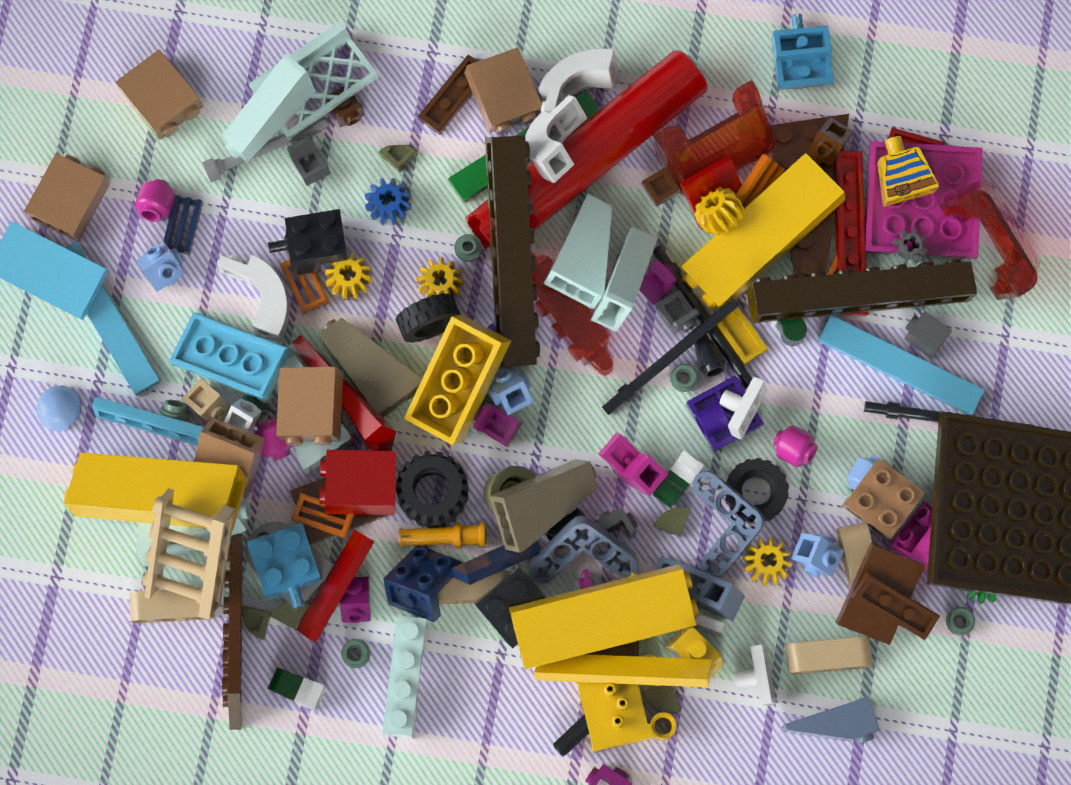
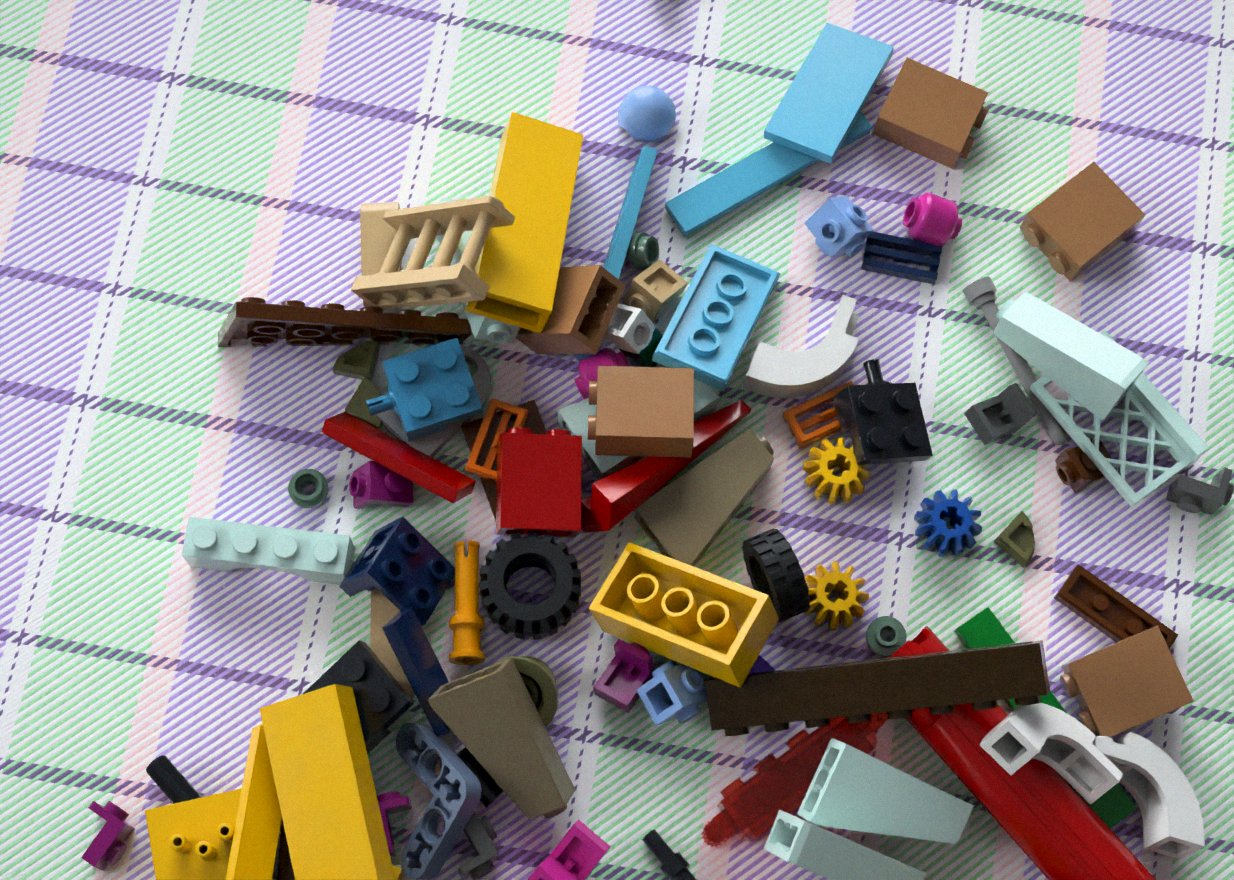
camera: 85 degrees right, 5 degrees down
leg [267,667,327,712] -> none
none -> dark grey bracket [1166,467,1234,515]

